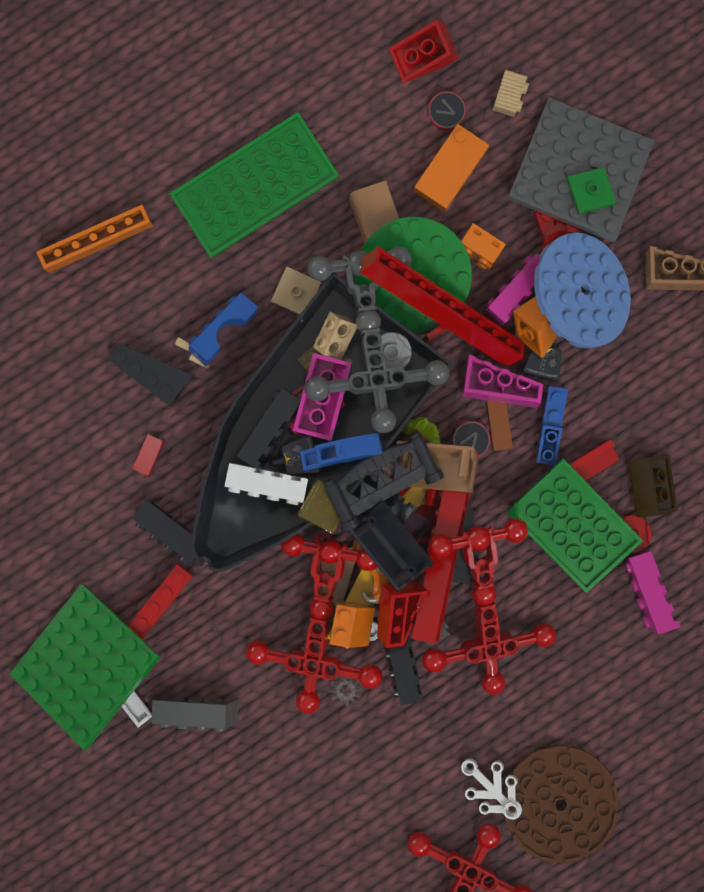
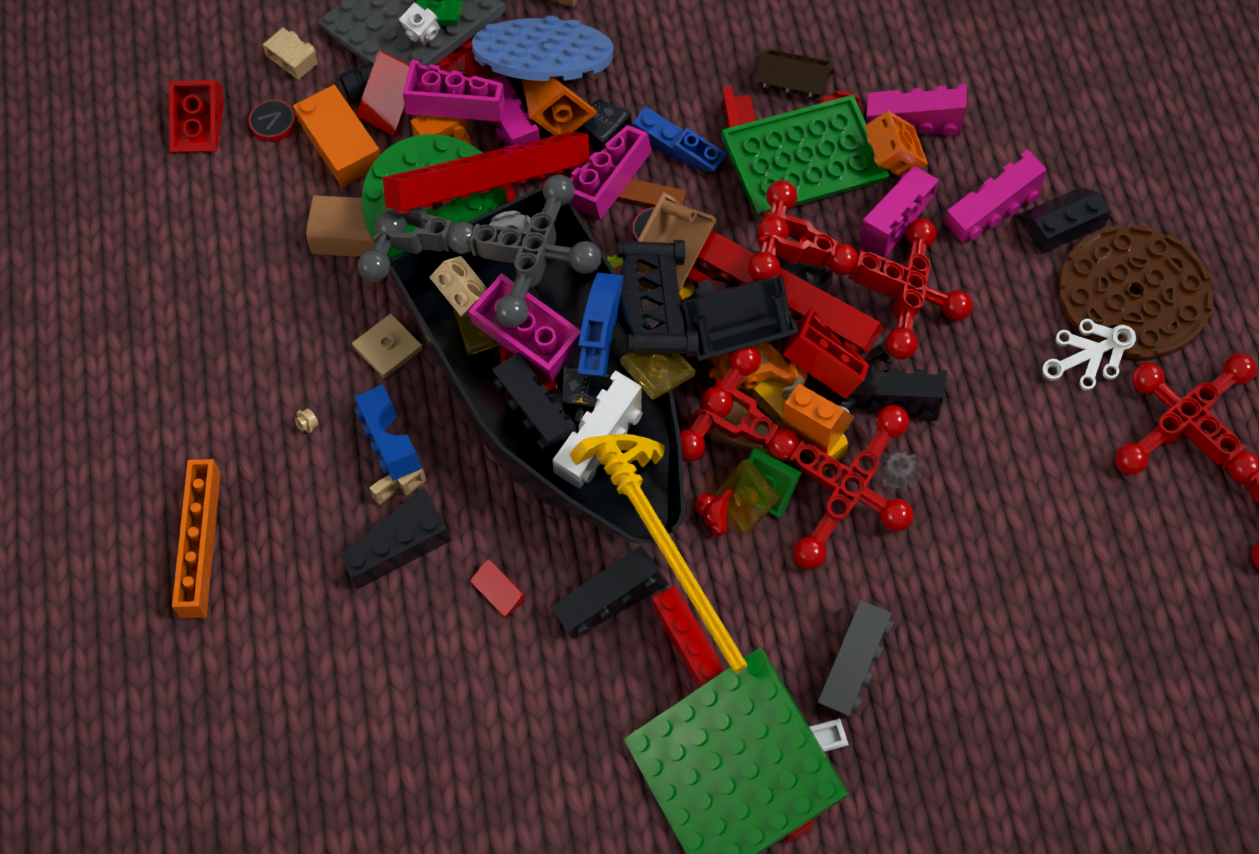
camera: 60 degrees left, 25 degrees down
green plate [169,112,339,259] -> none
none -> tan plate [295,409,318,433]
none -> black wheel [339,62,373,102]
none -> tile [356,51,410,136]
none -> white brick [399,2,440,45]
none -> dark pink wedge [402,59,505,122]
none -> yellow piece [570,434,748,674]
none -> red animal [694,489,733,538]
none -> clear yellow plate [715,459,780,534]
none -> green plate [735,448,802,518]
none -> dark pink wedge [859,166,939,258]
none -> orange piece [865,111,928,177]
none -> dark pink wedge [944,149,1047,244]
none -> black slope [1017,187,1112,254]

